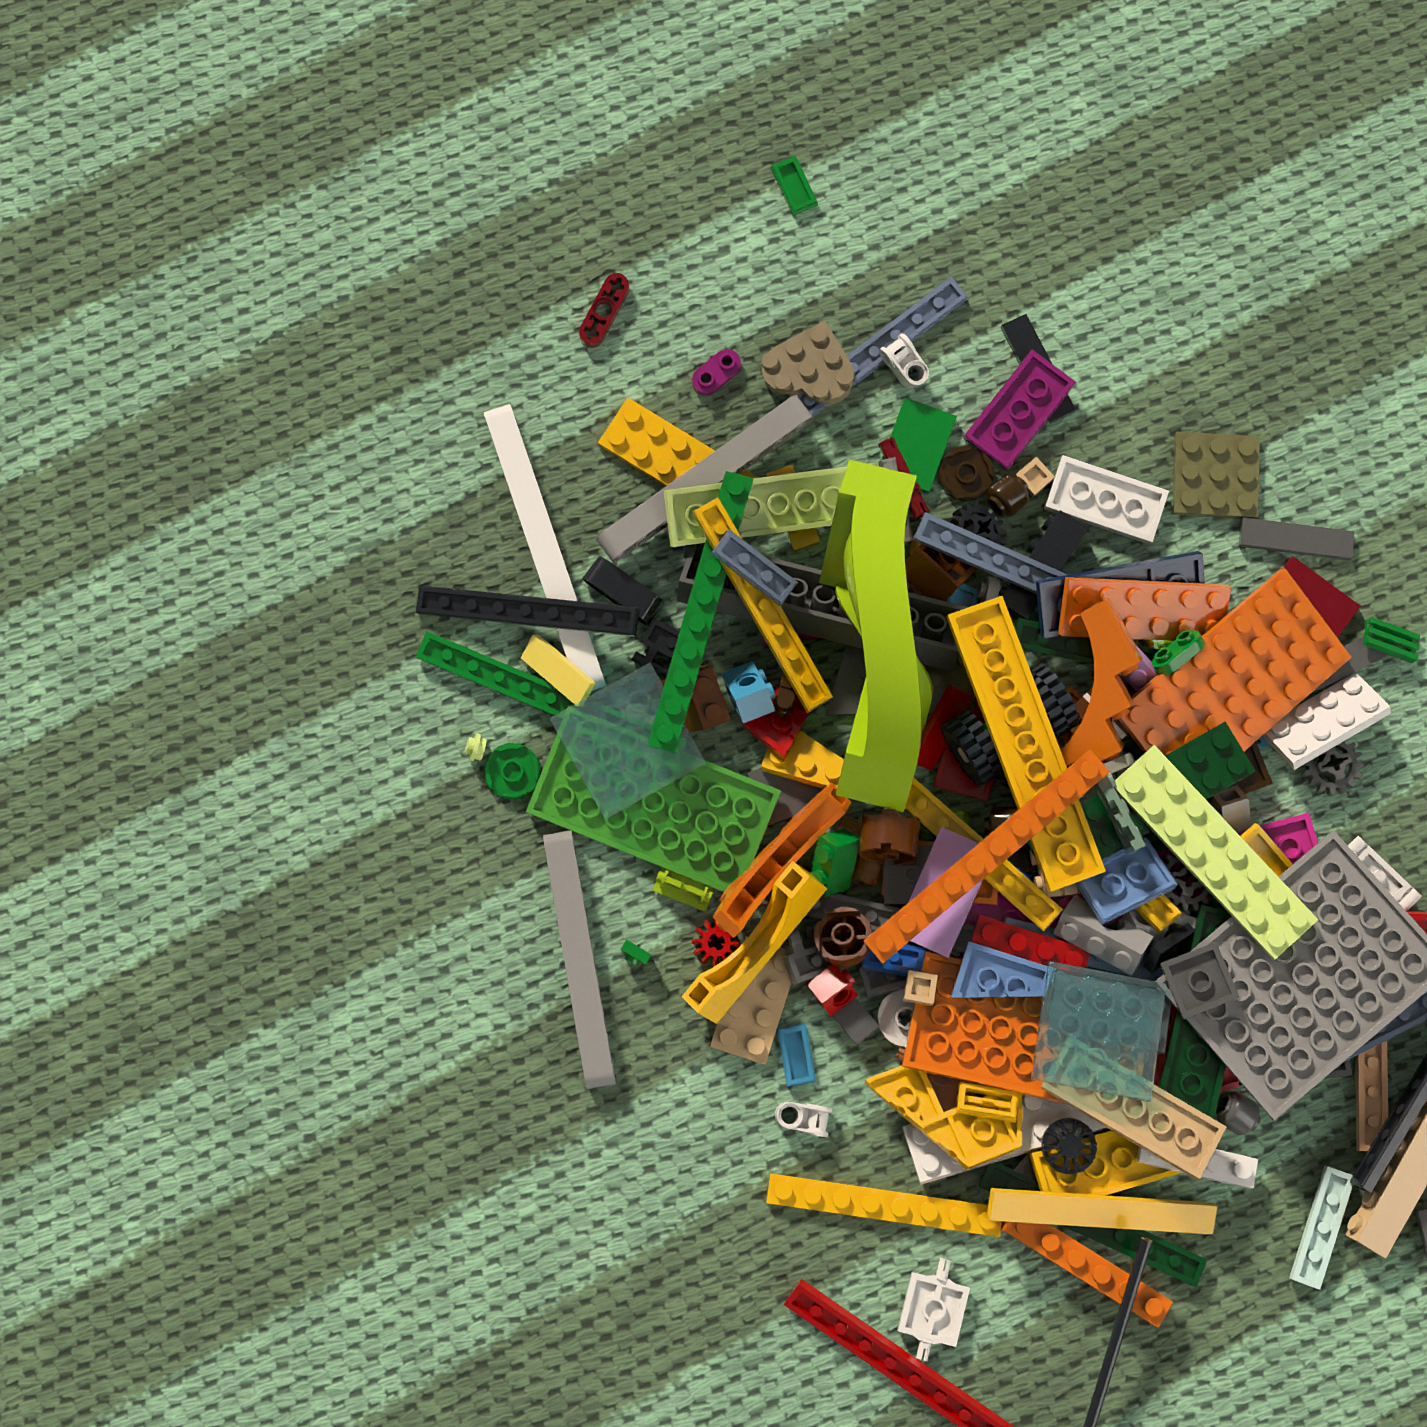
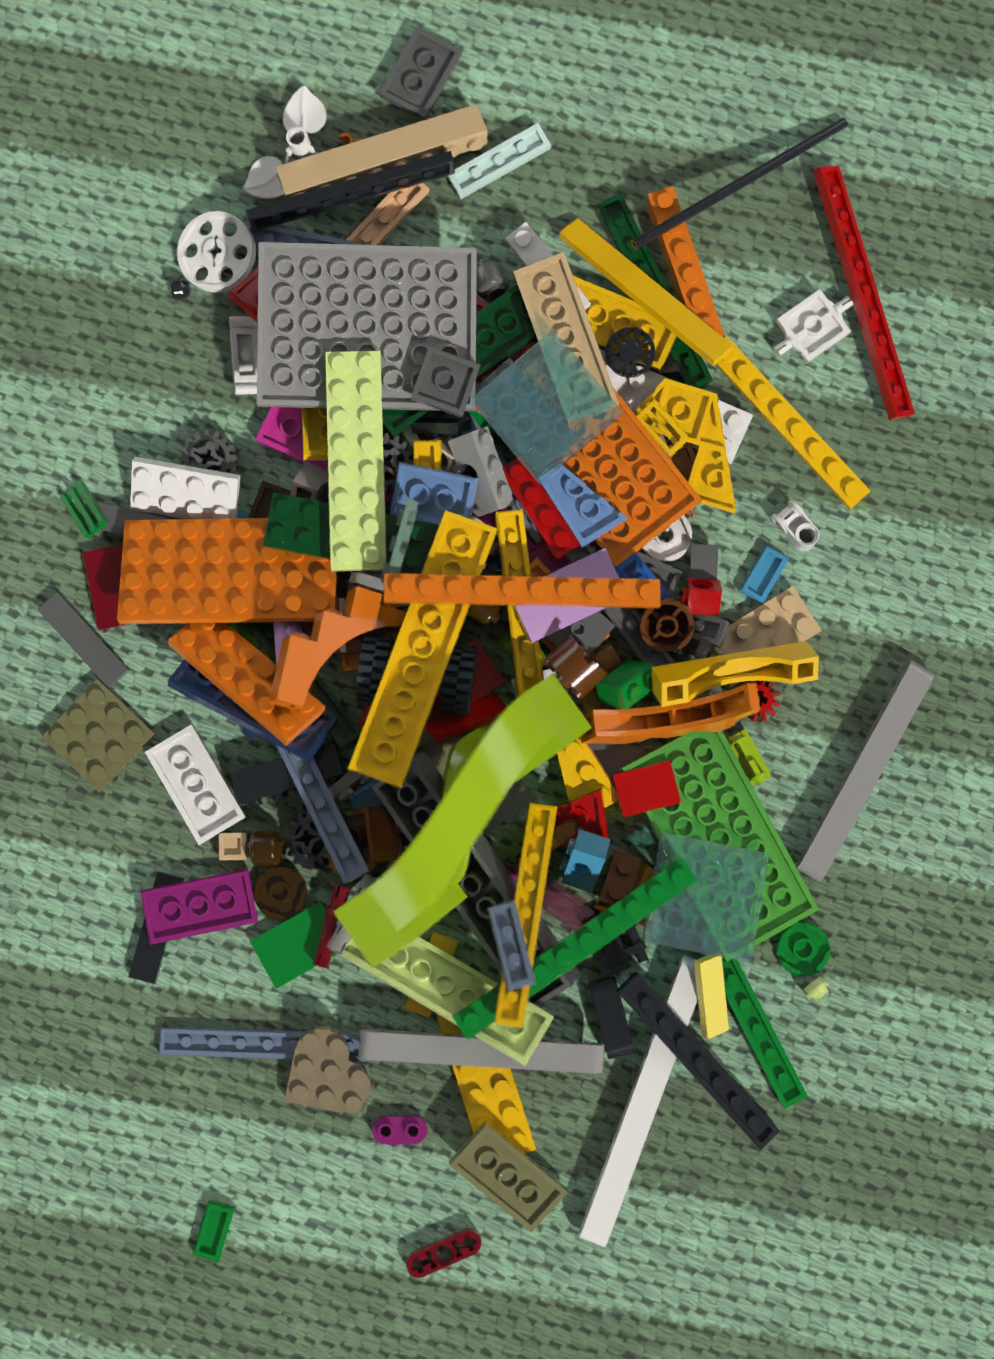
camera: 135 degrees left, 5 degrees up
green plate [621,939,652,967] -> none
white piece [879,333,929,388] -> none
tan plate [903,970,938,1006] -> none
green plate [1152,630,1205,675] -> none
none -> olive plate [449,1121,568,1232]
none -> clear pink tile [542,881,595,931]
none -> red sticker [613,761,682,817]

